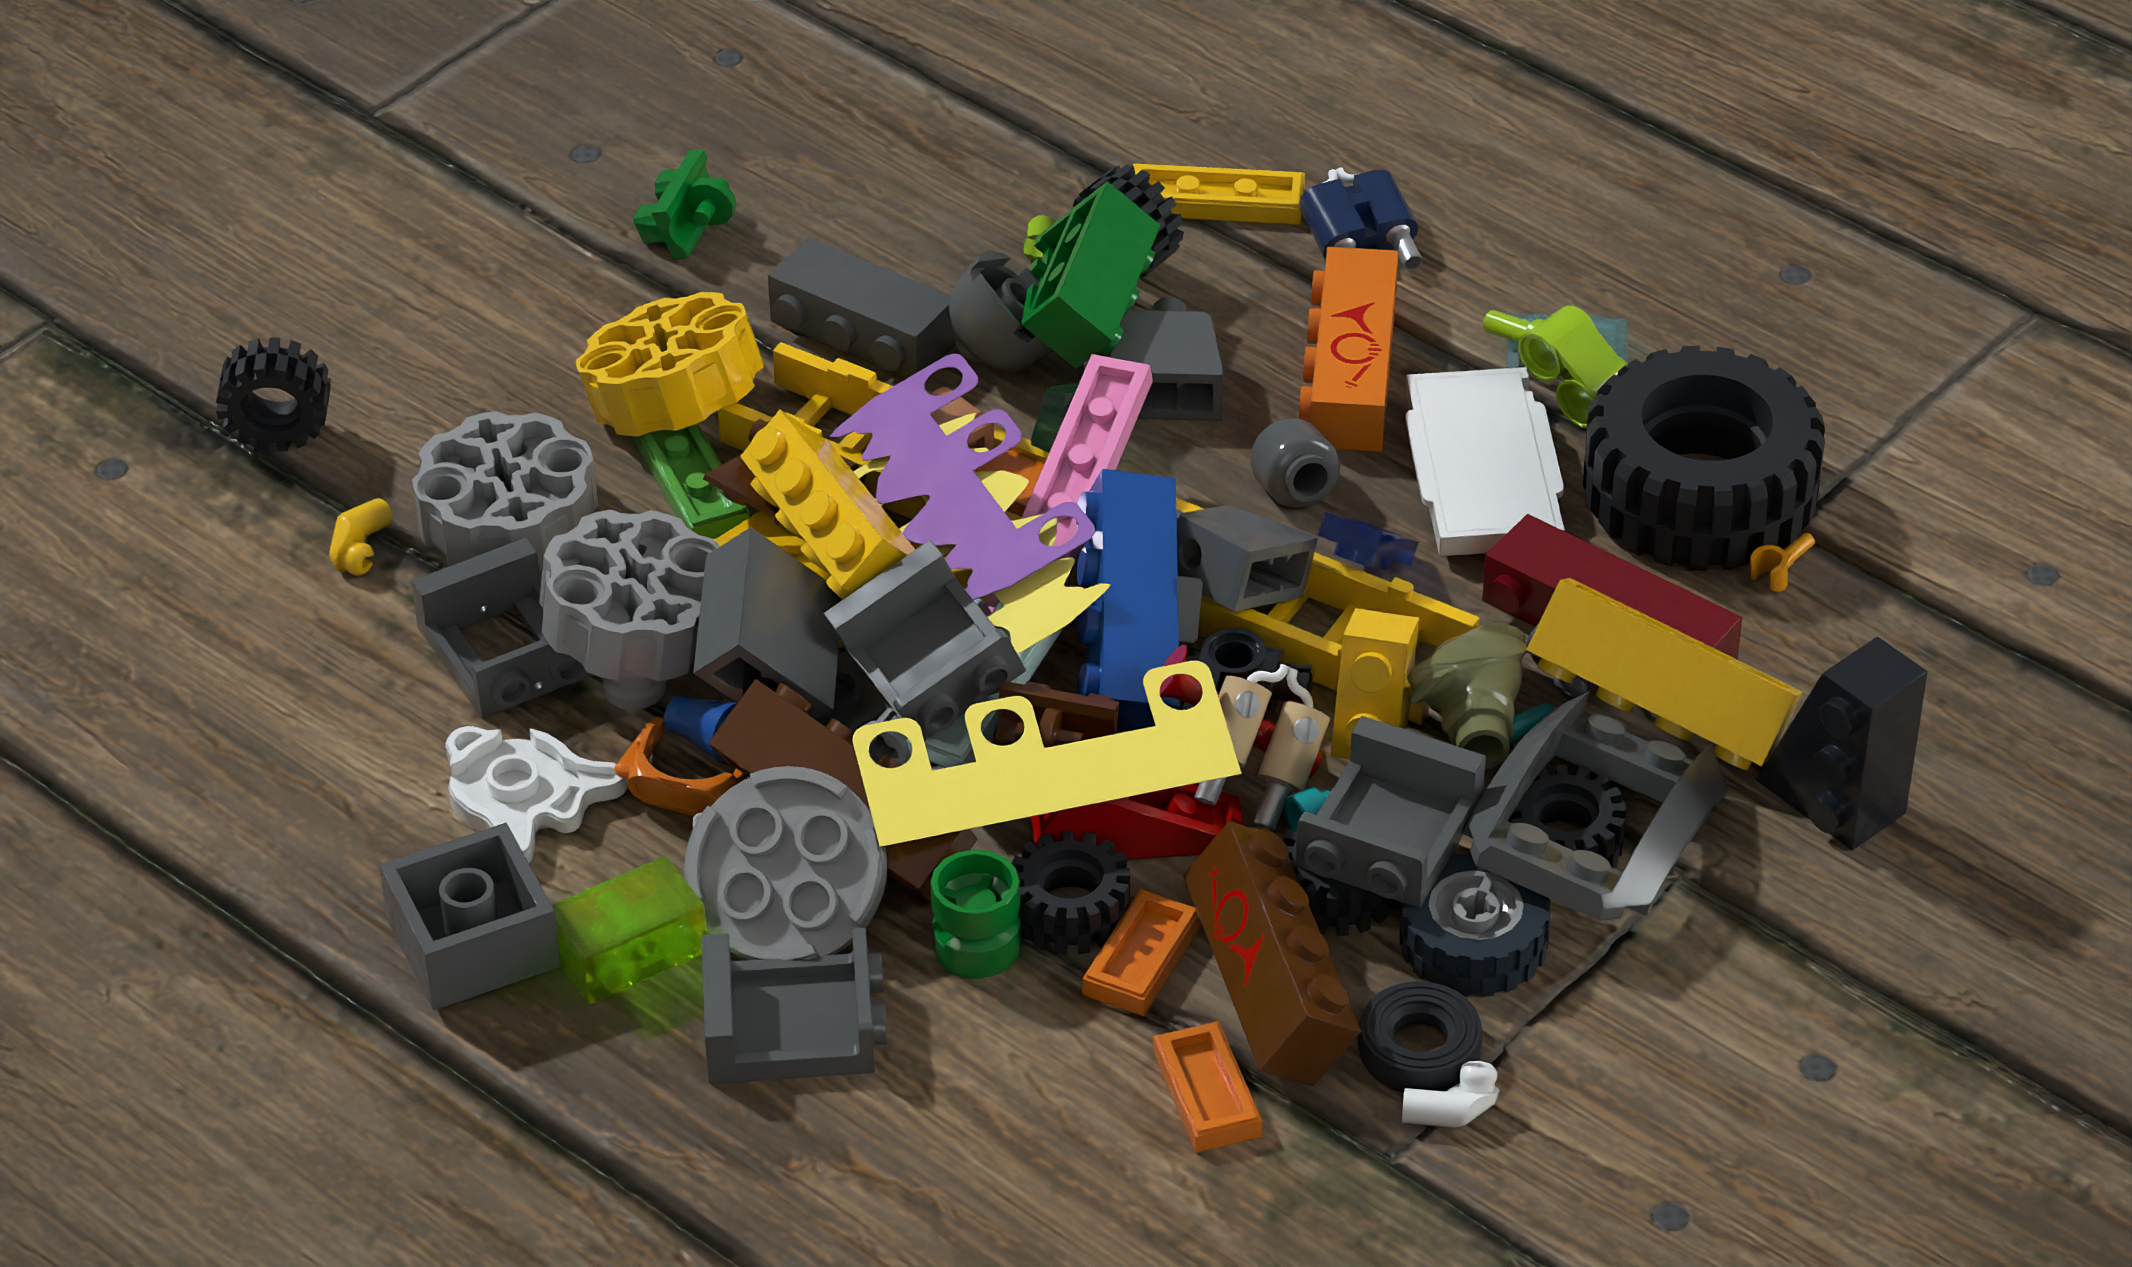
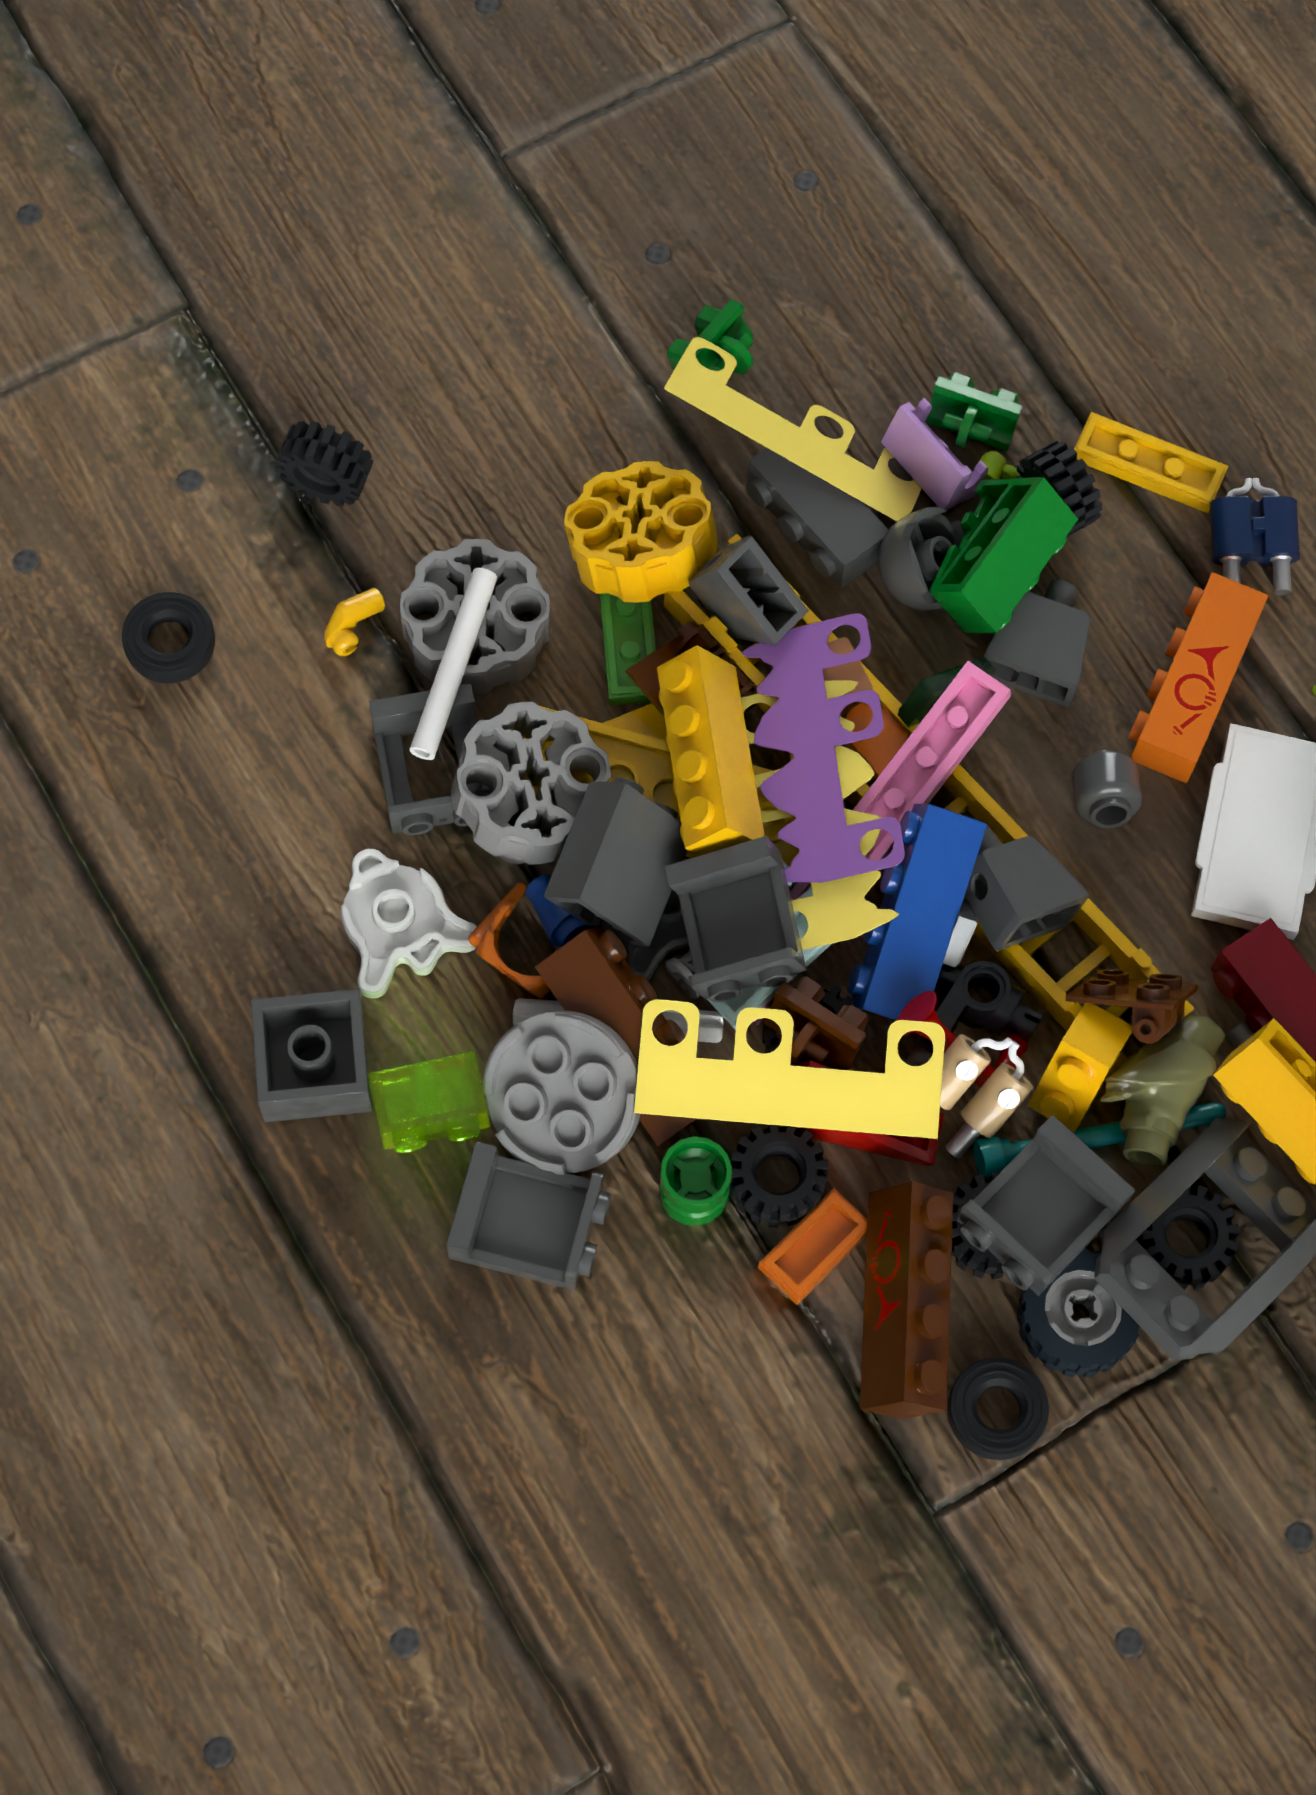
camera: 15 degrees right, 25 degrees up
orange tile [1153,1021,1262,1153] -> none
clear blue plate [1317,512,1419,571] -> none
white arm [1402,1061,1500,1128] -> none
none -> black tyre [122,592,215,683]
none -> white piece [409,568,498,760]
none -> light yellow piece [664,337,922,522]
none -> dark grey torso [689,536,809,645]
none -> lavender hinge [881,398,989,510]
none -> green hips [925,372,1023,451]
none -> reddish brown hinge [1066,969,1198,1044]

